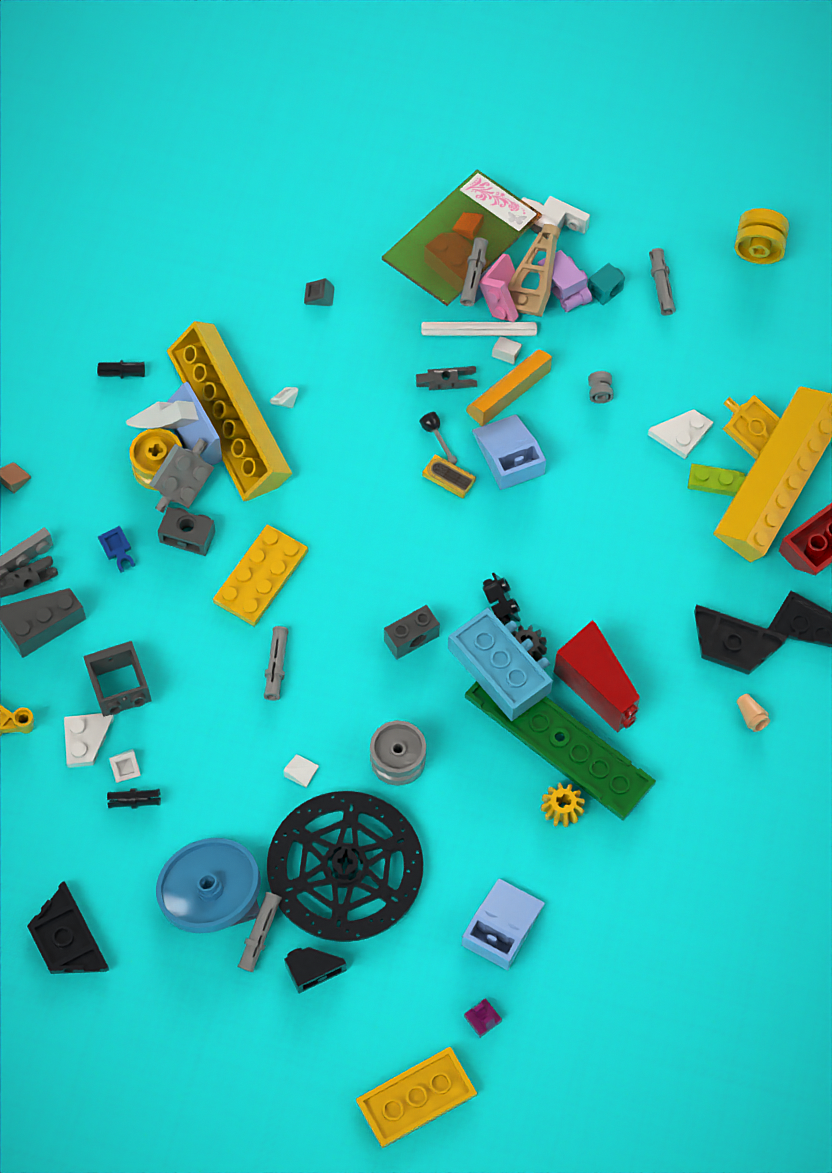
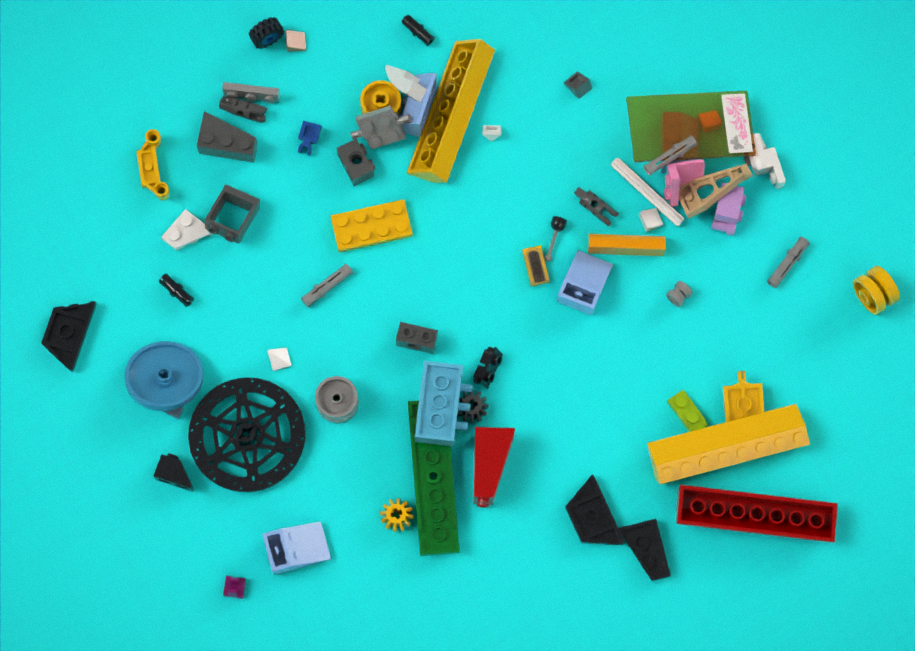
camera: 45 degrees right, 10 degrees up
white slope [109,749,141,783] -> none
light grey pin [237,892,282,972] -> none
yellow plate [356,1047,477,1149] -> none
teal brick [588,263,625,305] -> none
white wing [648,409,713,459] -> none
light nougat cone [736,694,770,732] -> none

